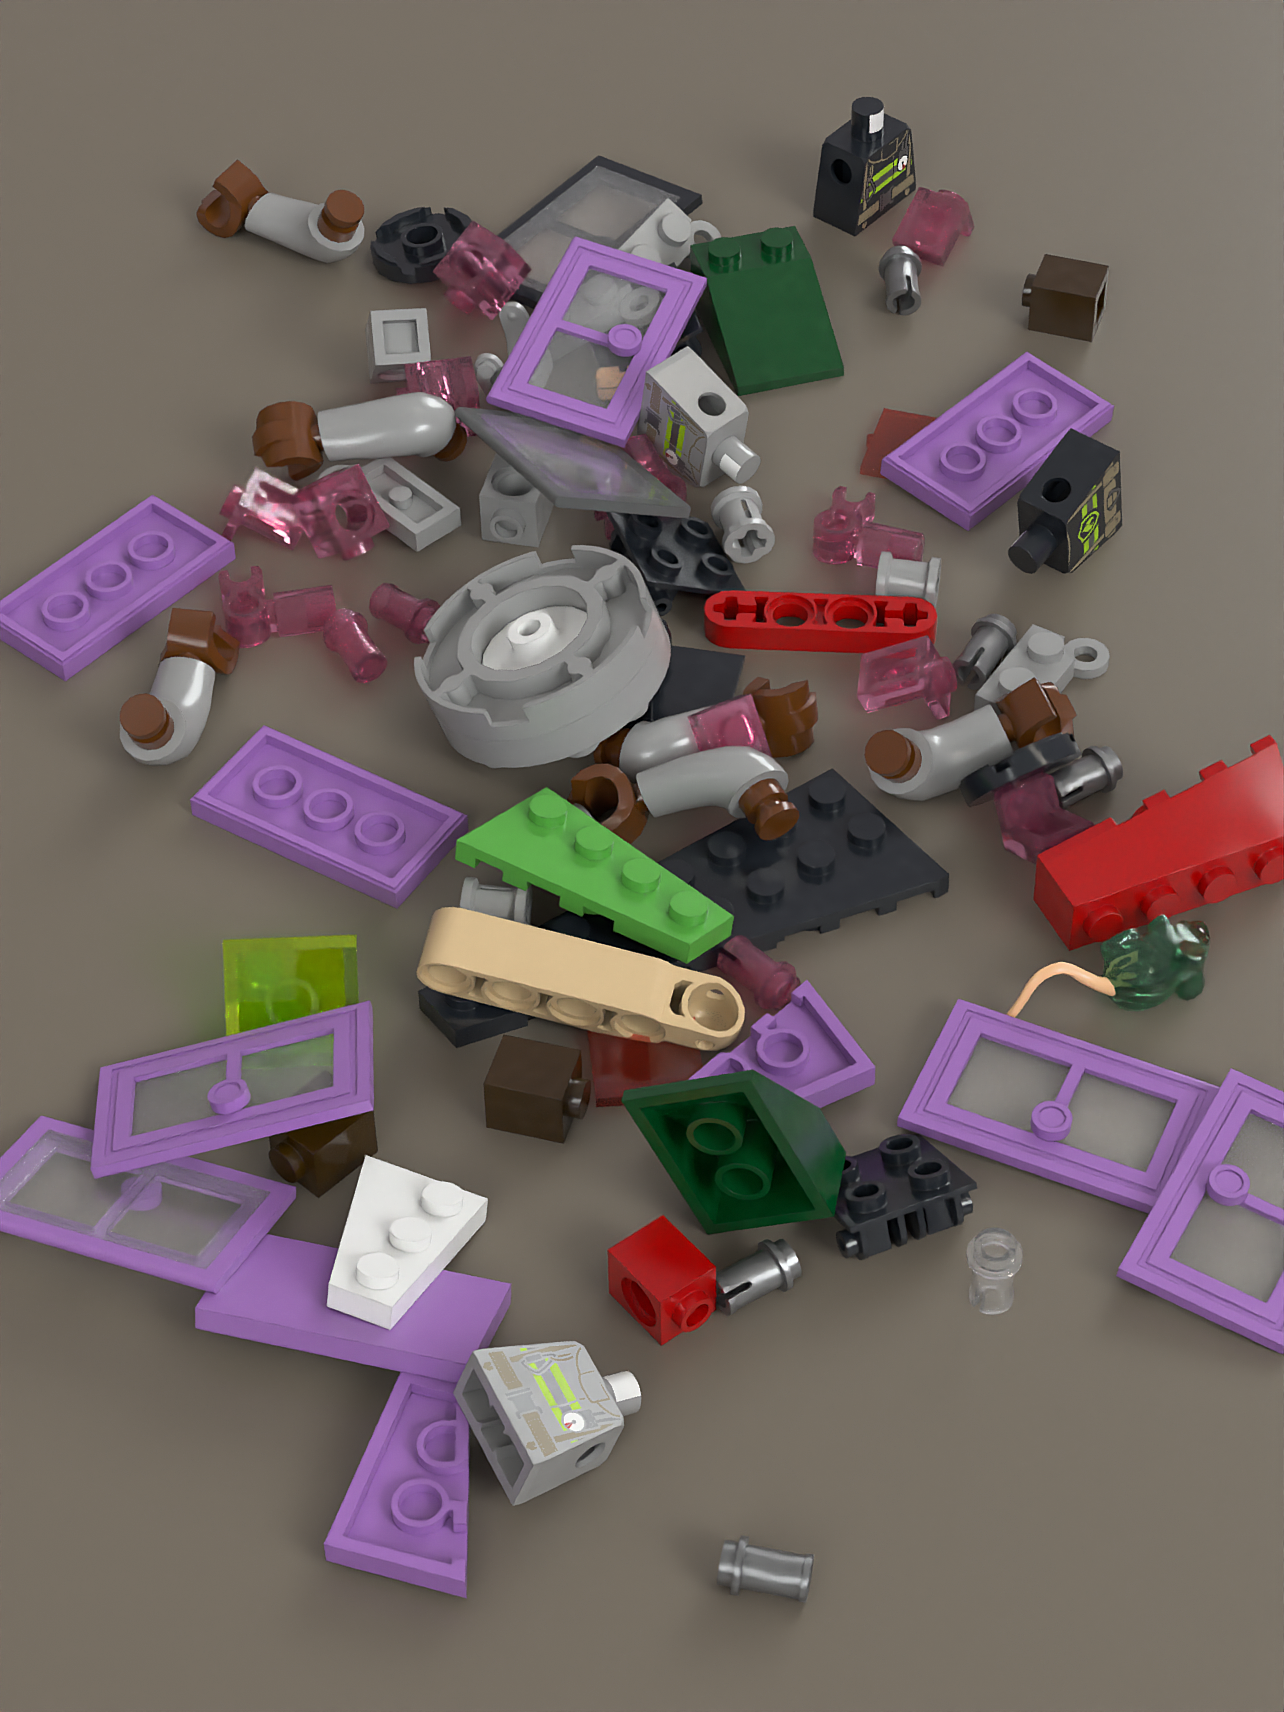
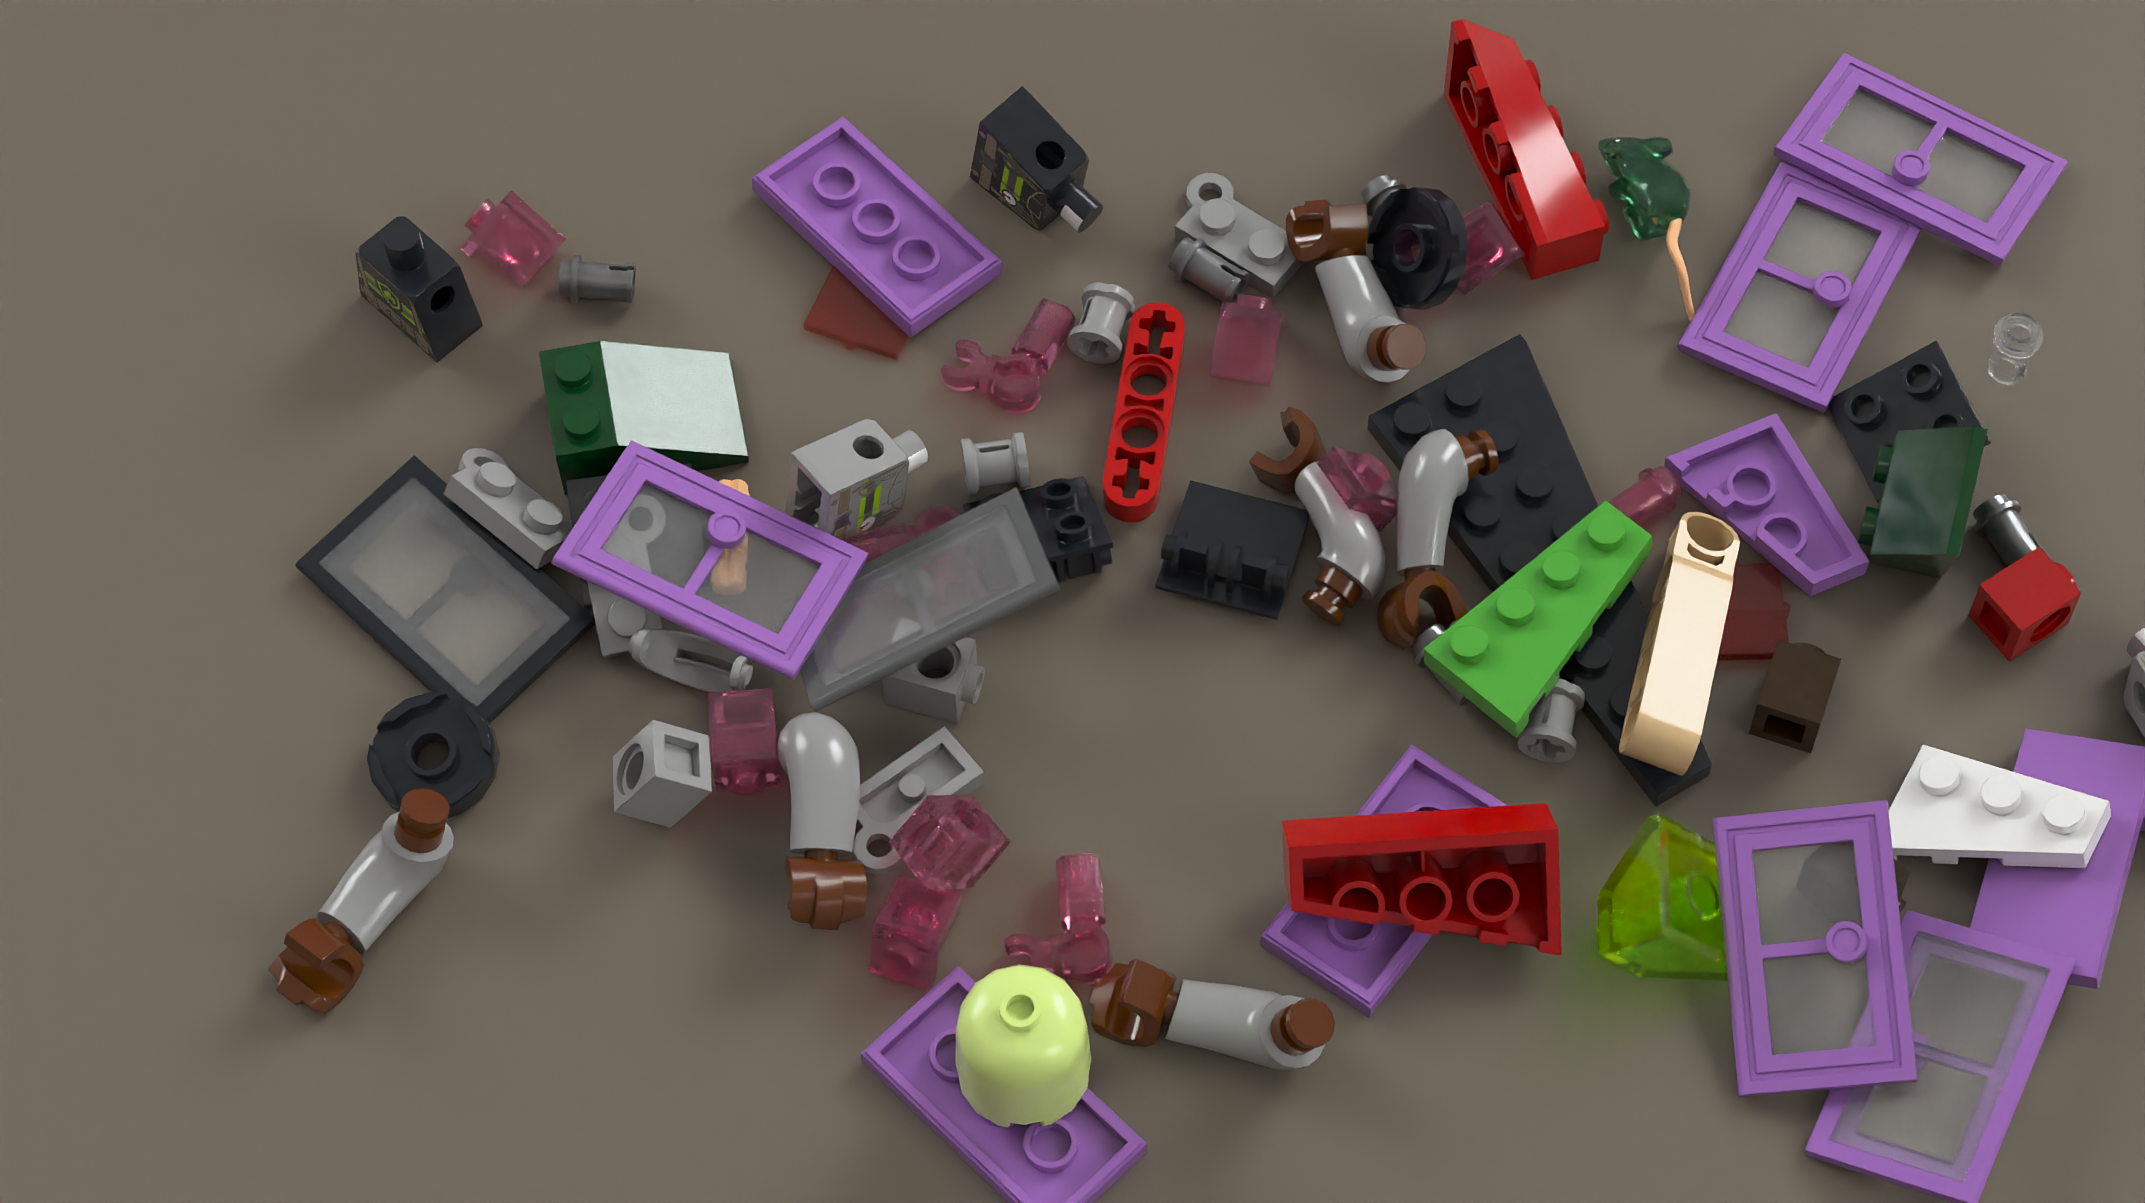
camera: 85 degrees left, 15 degrees up
clear pink pin [323,608,388,683] -> none
clear pink pin [369,583,441,644] -> none
light grey piece [414,545,671,769] -> none
clear pink brick [433,220,532,321] -> none
dark brown brick [1022,254,1109,342] -> none
none -> yellowish green cylinder [956,965,1091,1127]
none -> red wedge [1282,803,1562,956]

